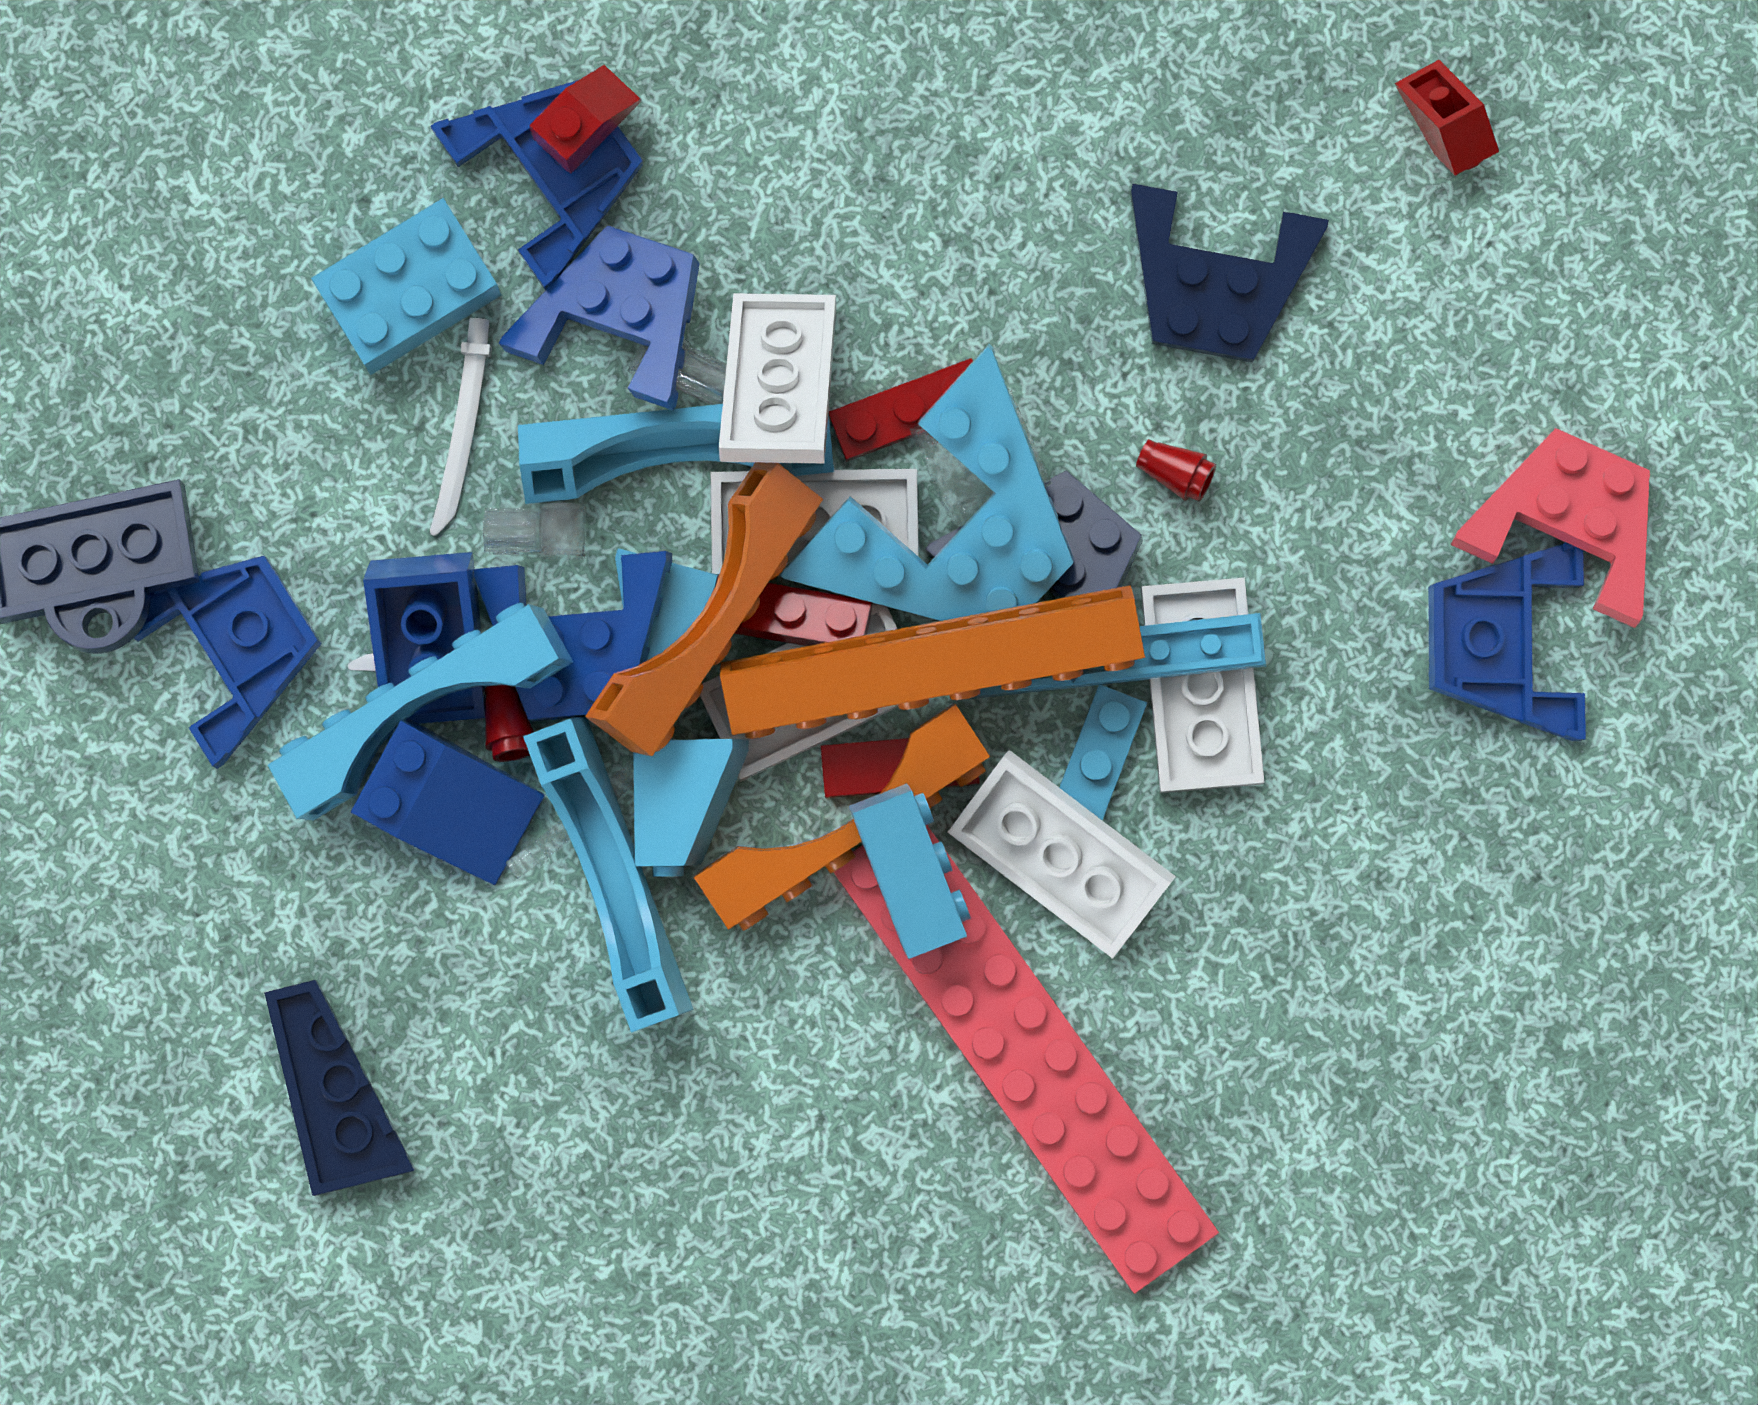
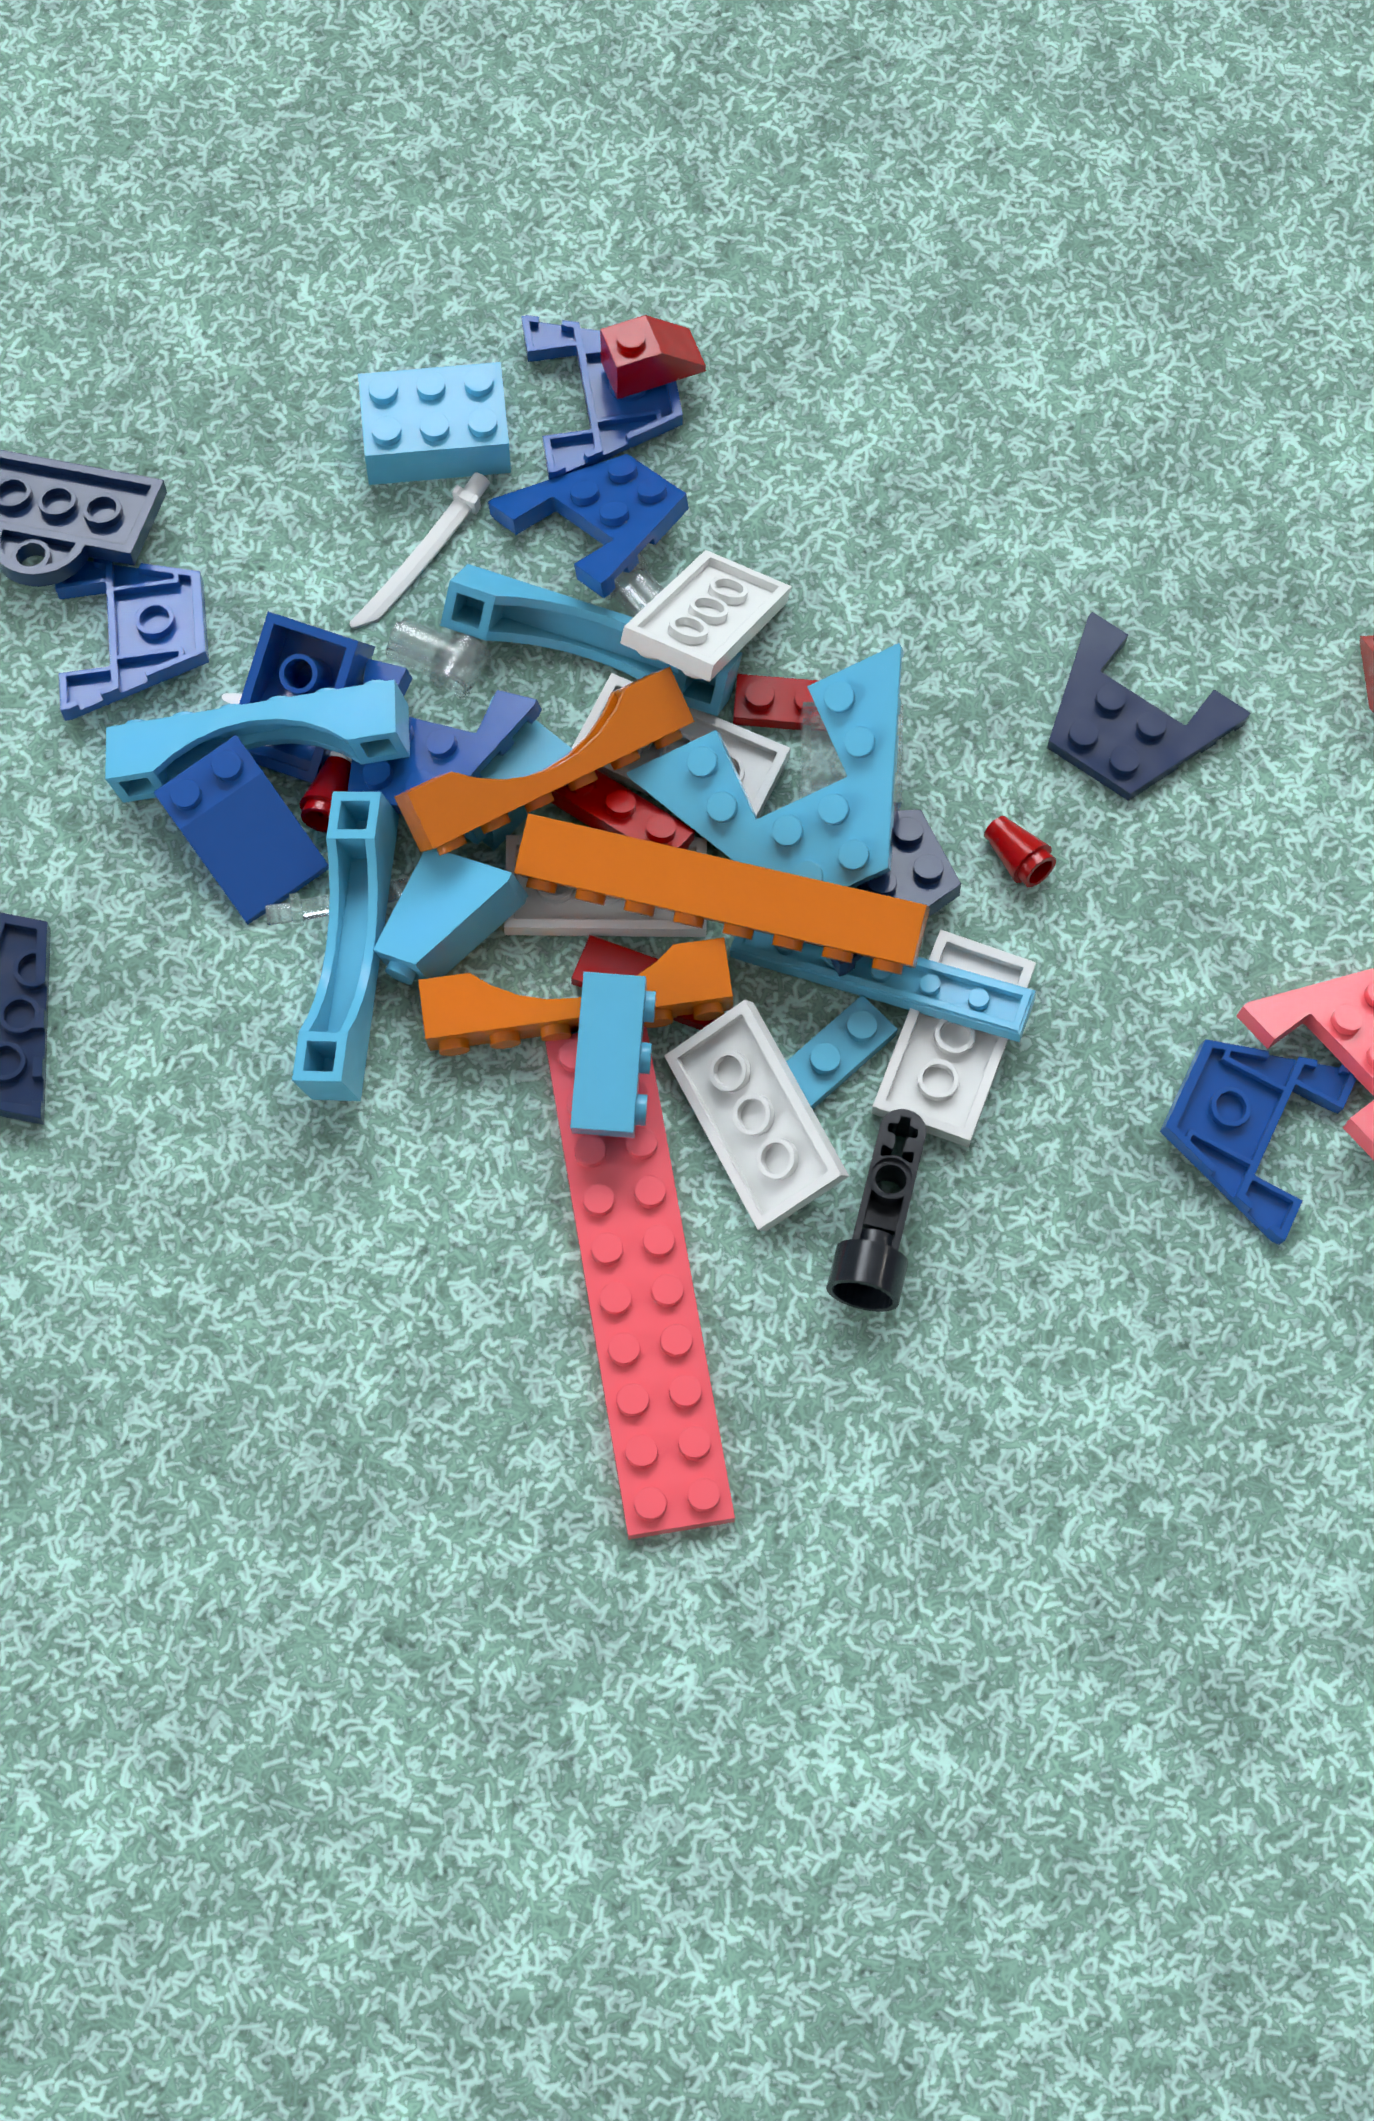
camera: 25 degrees right, 15 degrees down
none -> black beam [826,1109,926,1312]

